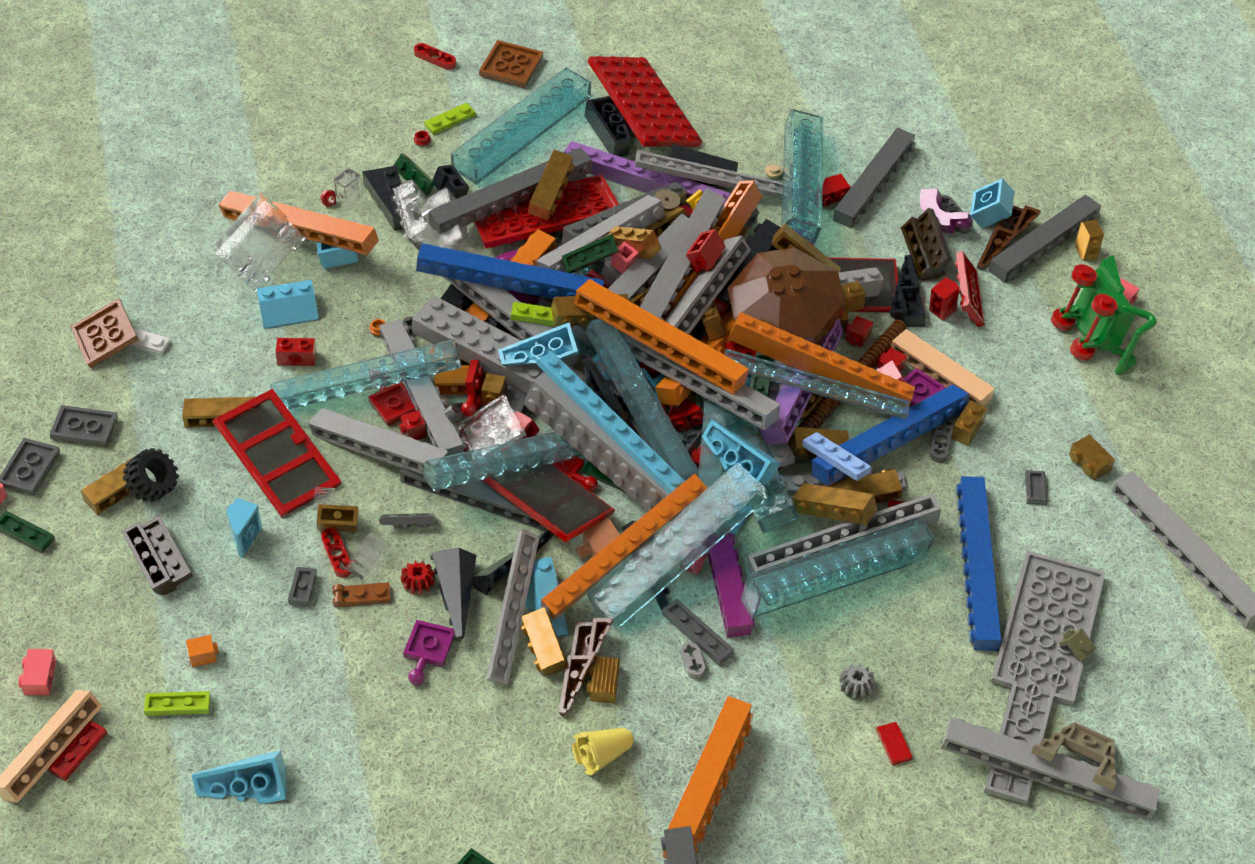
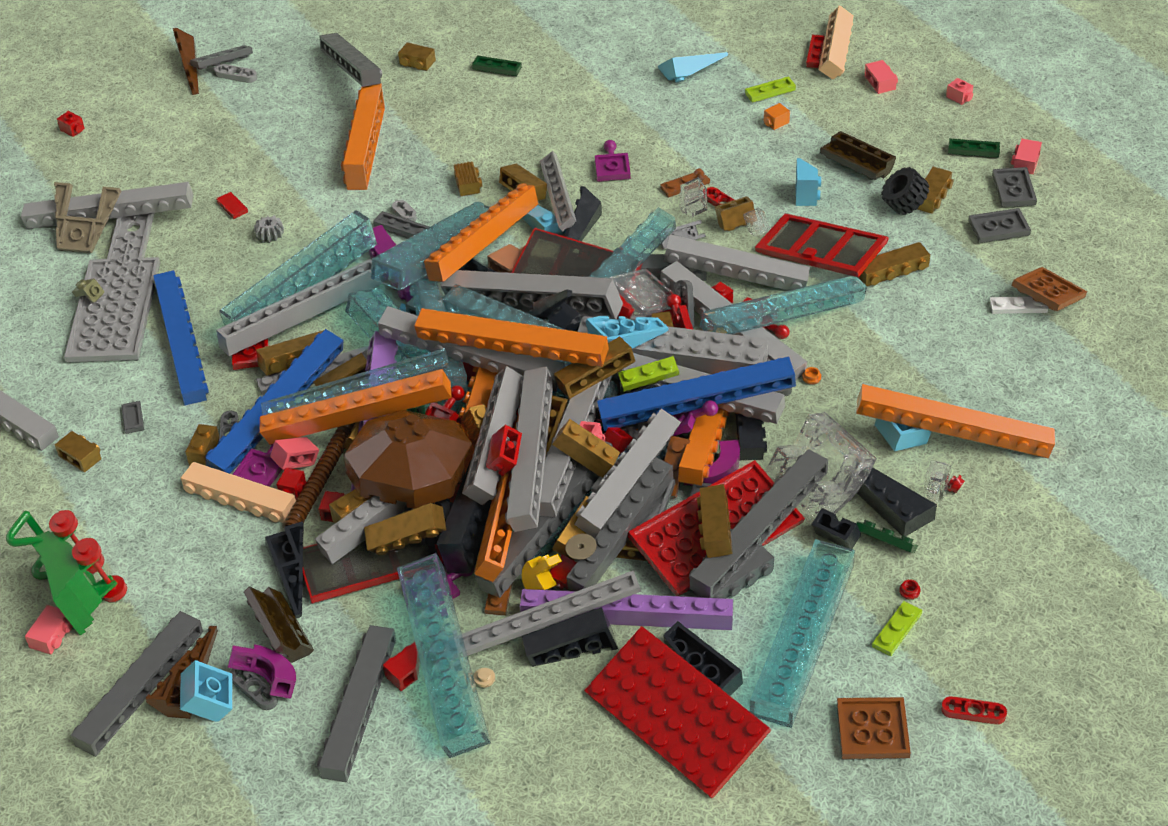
camera: 165 degrees right, 5 degrees down
clear slope [213,192,308,292] -> none
medium azure slope [257,280,319,329] -> none
red brick [275,338,317,366] -> none
dark grey plate [288,567,317,607] -> none
red gear [401,560,435,595] -> none
wedge [430,548,477,642] -> none
medium azure plate [537,351,685,494] -> none
reddish brown wedge [559,618,613,716] -> none
dark green plate [562,234,620,273] -> none
light yellow cone [572,728,634,775] -> none
medium azure wedge [702,420,781,496] -> none
pearl gold brick [792,483,877,525] -> none
light blue plate [802,432,871,481] -> none
red brick [929,277,960,321] -> none
red plate [955,251,985,327] -> none
pearl gold brick [1075,220,1105,261] -> none

